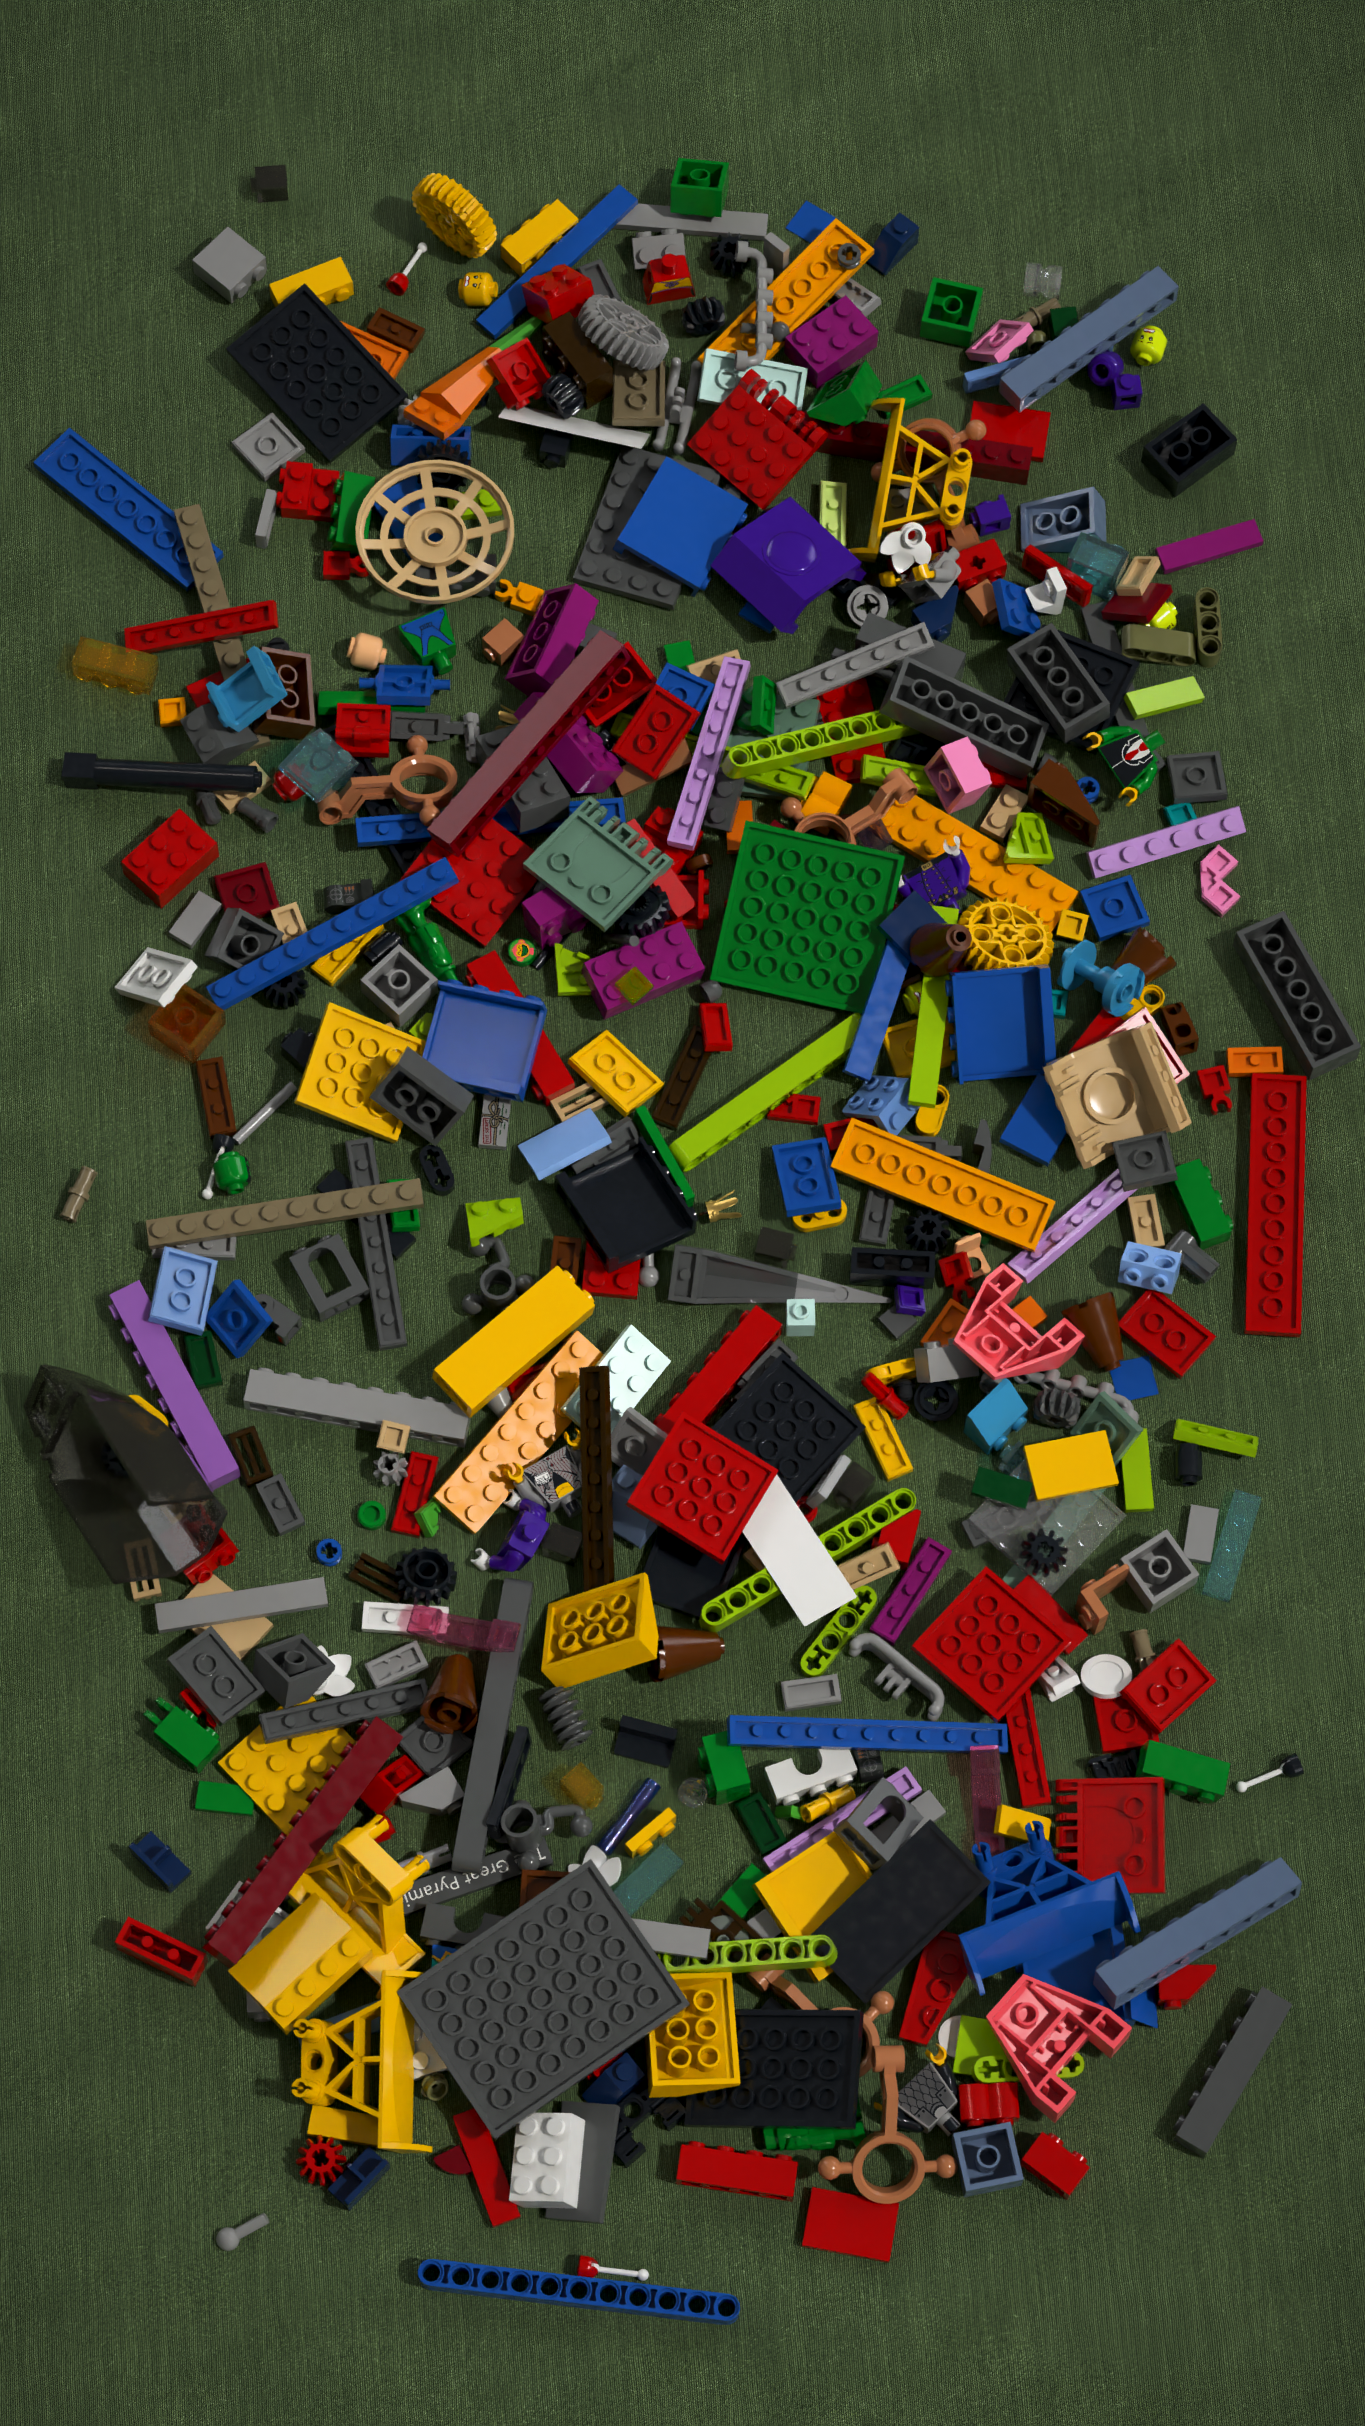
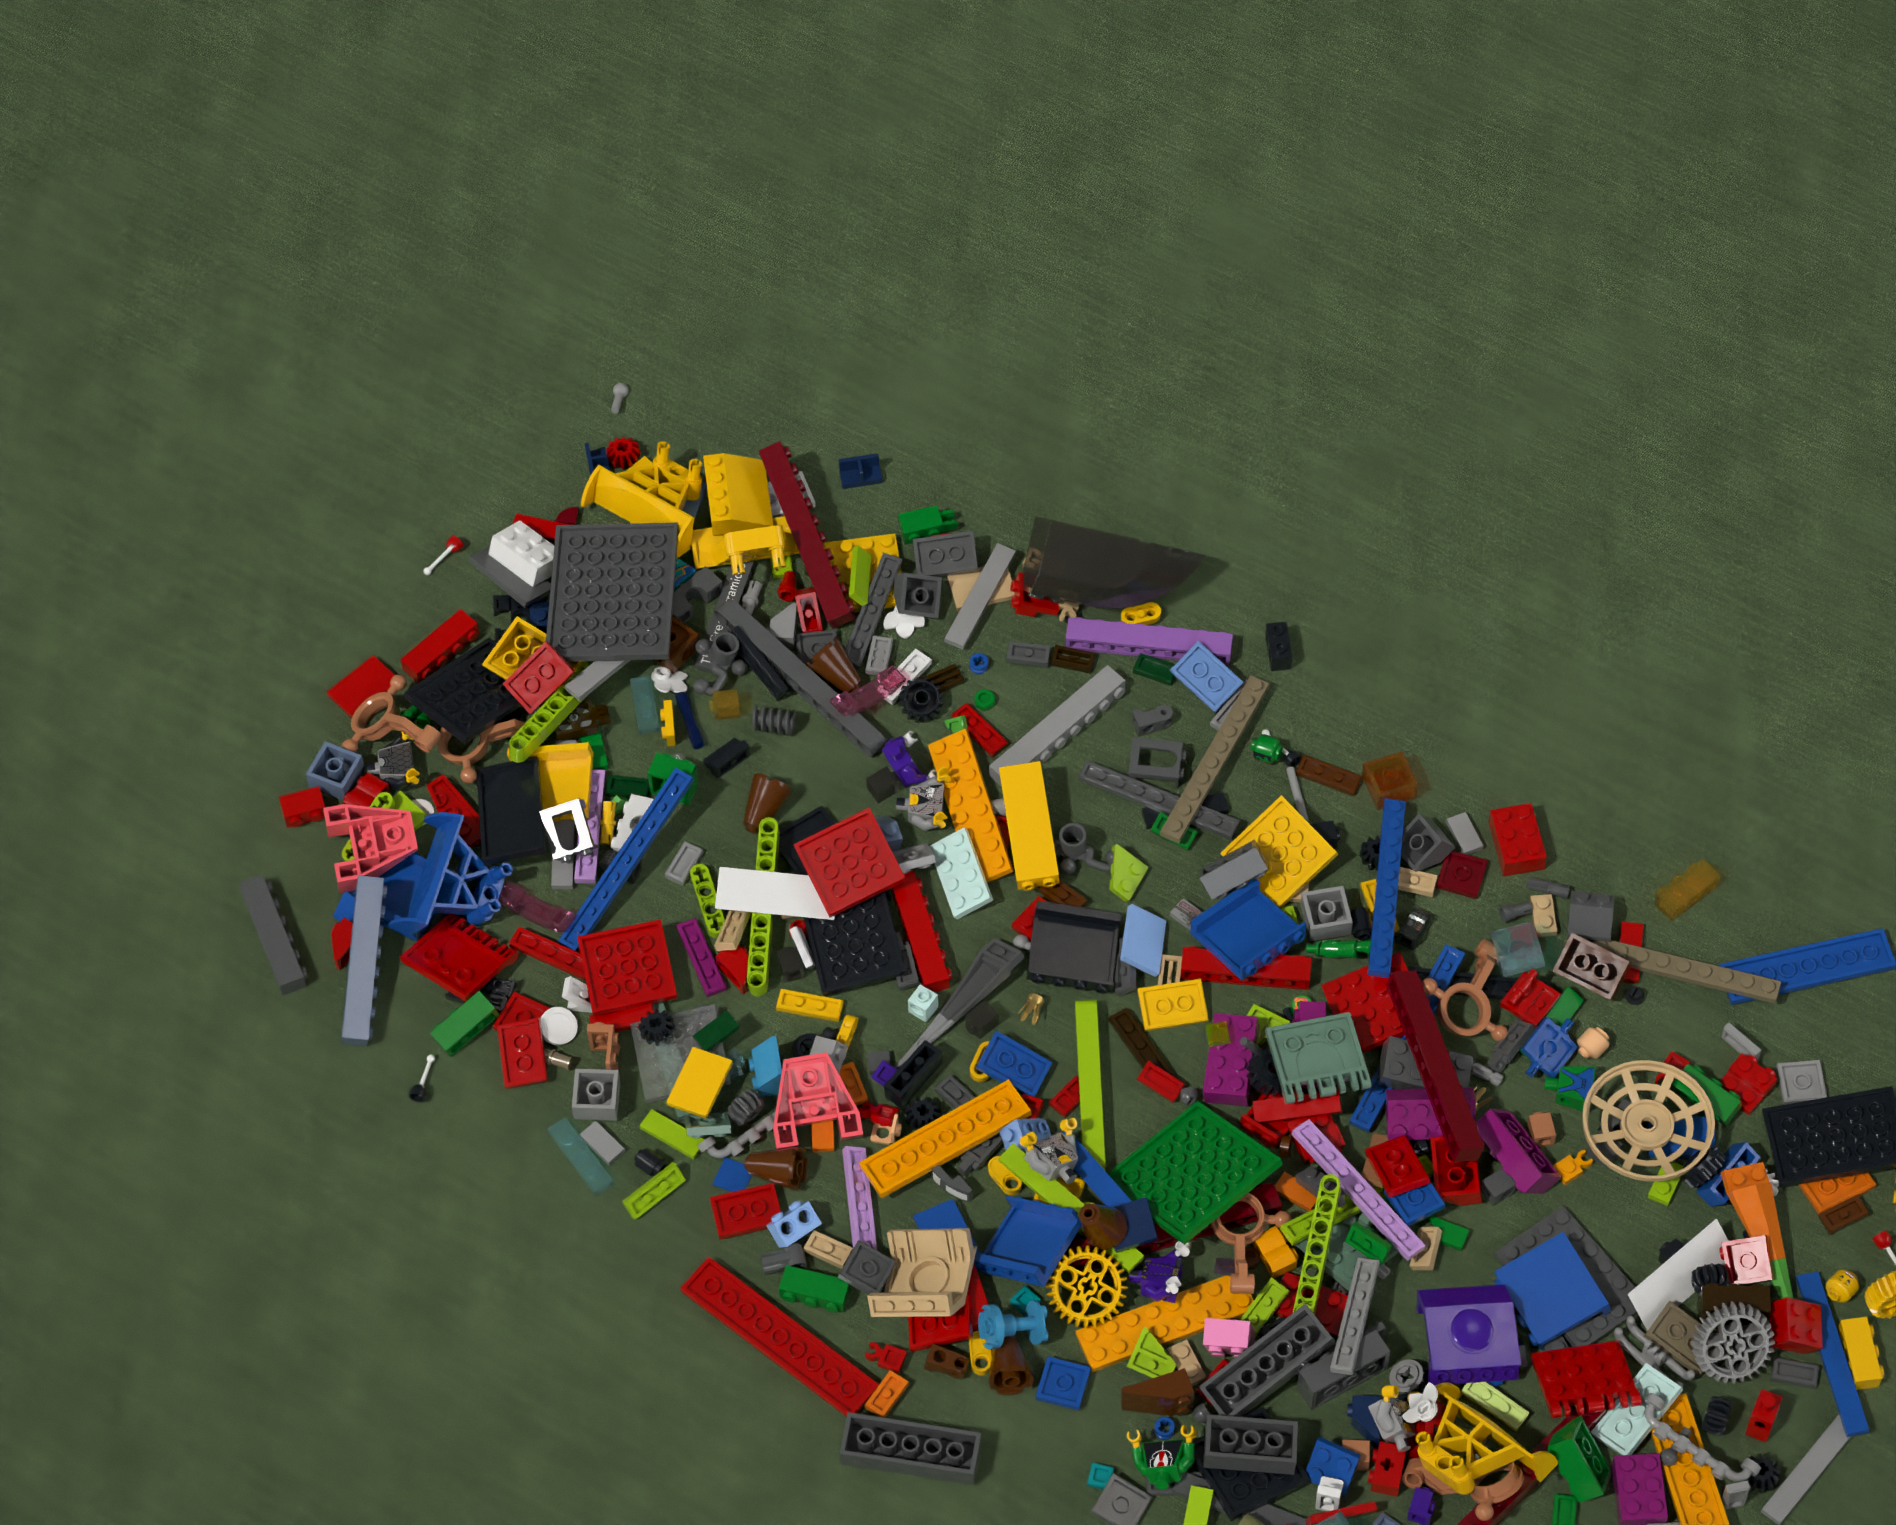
camera: 130 degrees right, 10 degrees down
dark tan pin [59,1166,98,1223] -> none
black brick [61,752,262,793] -> none
white plate [114,947,198,1008] -> none
red brick [115,1916,208,1987] -> none
red plate [124,600,278,657] -> none
light orange tile [158,697,187,728] -> none
green tile [195,1781,254,1817] -> none
dark azure panel [206,646,288,732] -> none
blue plate [206,1279,273,1358] -> none
light grey gear [373,1451,408,1487] -> none
tan tile [376,1420,411,1454] -> none
blue beam [418,2259,740,2325] -> none
black beam [419,1145,455,1196] -> none
yellow slope [541,1572,659,1688] -> none
dark brown plate [579,1365,614,1592] -> none
light grey bracket [631,228,686,270] -> none
green tile [634,1105,695,1207] -> none
green brick [670,158,729,218] -> none
light grey piece [848,1633,945,1721] -> none
red axle [861,1372,909,1420] -> none
yellow tile [993,1804,1052,1843] -> none
yellow plate [1055,909,1089,942] -> none
lavender plate [1086,806,1246,878] -> none
bright pink tile [1200,844,1240,918] -> none
none -> red plate [503,641,576,714]
none -> lime tile [849,546,871,606]
none -> light grey torso [1020,1118,1078,1184]
none -> black brick [1265,622,1292,671]

